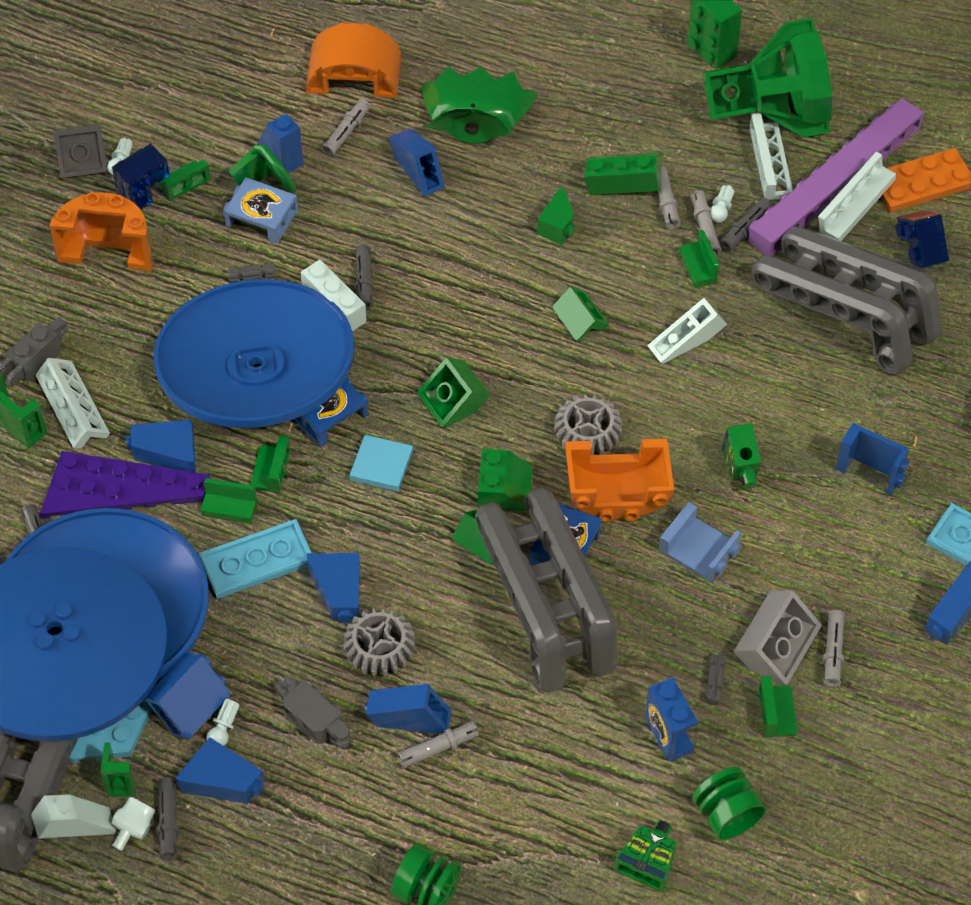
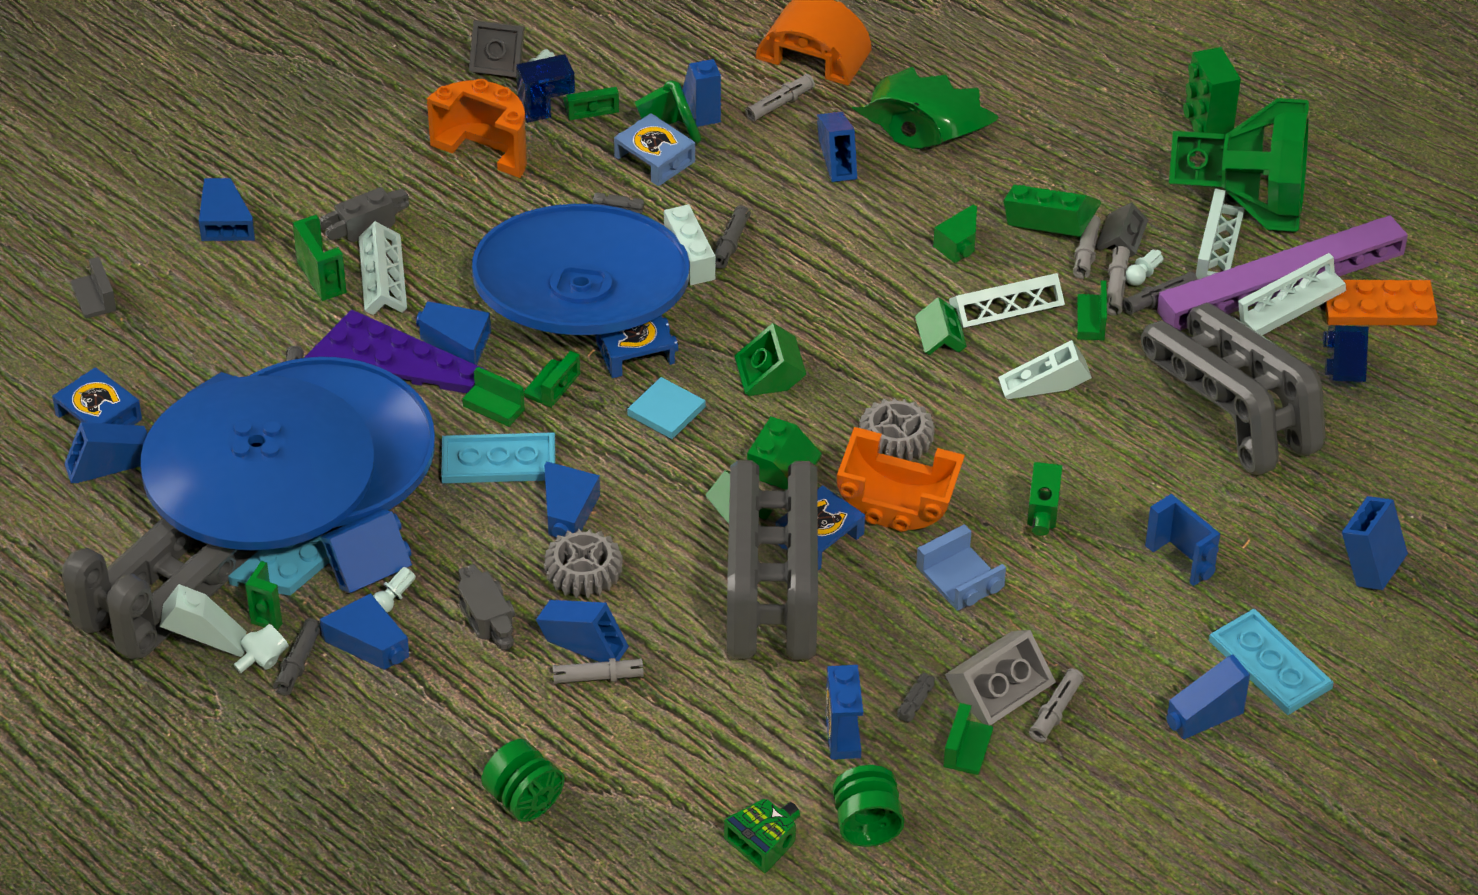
camera: 20 degrees right, 10 degrees down
none -> light aqua fence [949,273,1065,328]
none -> dark grey panel [1096,202,1148,257]

